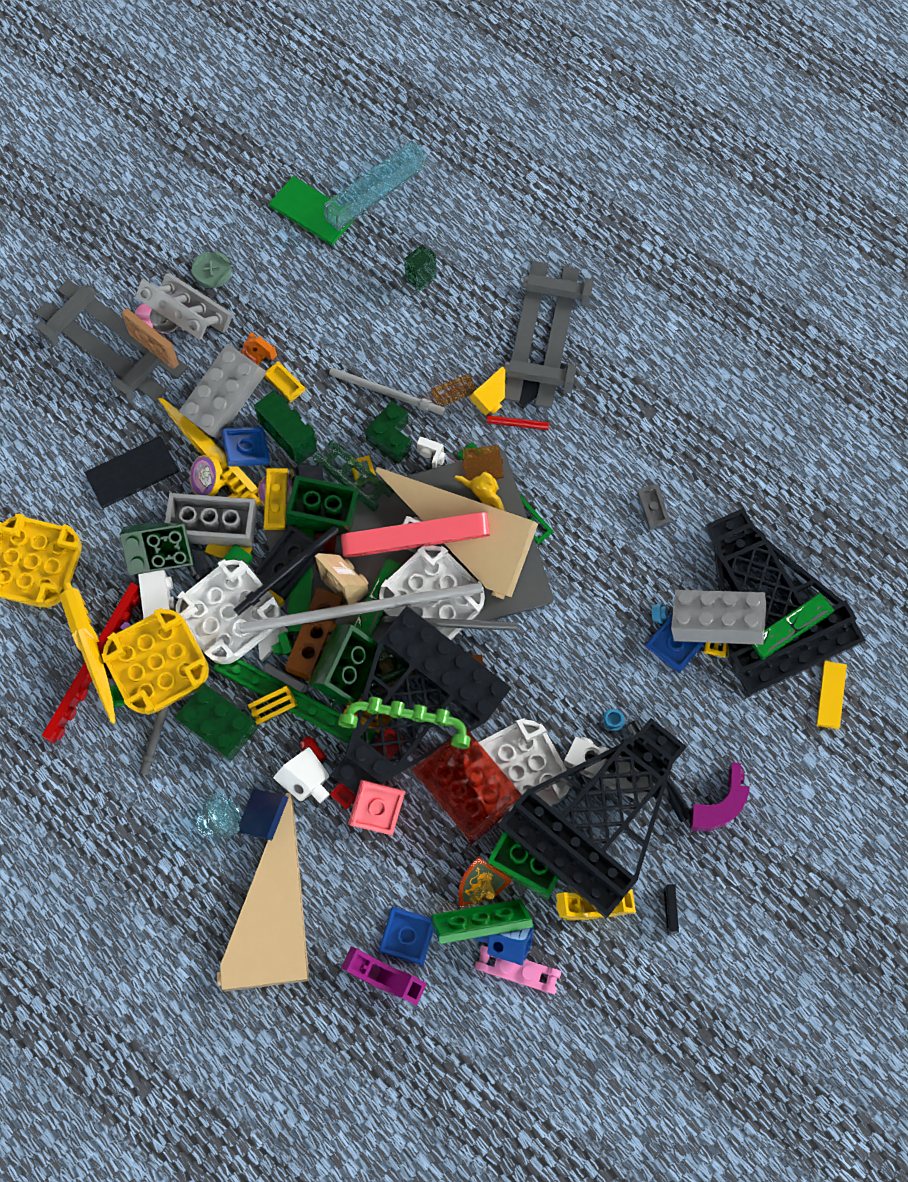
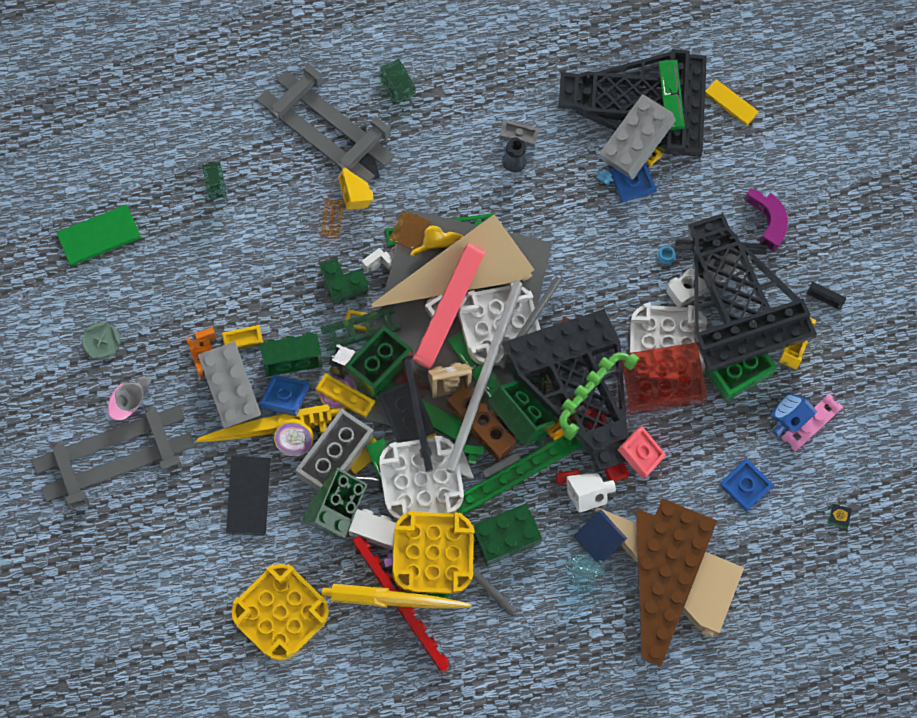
camera: 65 degrees left, 0 degrees up
medium nougat tile [122,308,179,369] -> none
light grey fence [135,273,233,340] -> none
yellow tile [248,686,298,725] -> none
clear light blue brick [324,141,426,231] -> none
light grey bar [329,367,446,416] -> none
magenta arch [341,946,427,1006] -> none
green tile [430,899,533,944] -> none
clear yellow shield [458,857,512,907] -> none
red bar [487,415,549,430] -> none
none -> clear green brick [378,59,416,104]
none -> black plant [502,137,527,172]
none -> reddish brown wing [636,498,717,667]
none -> black tile [828,504,852,528]

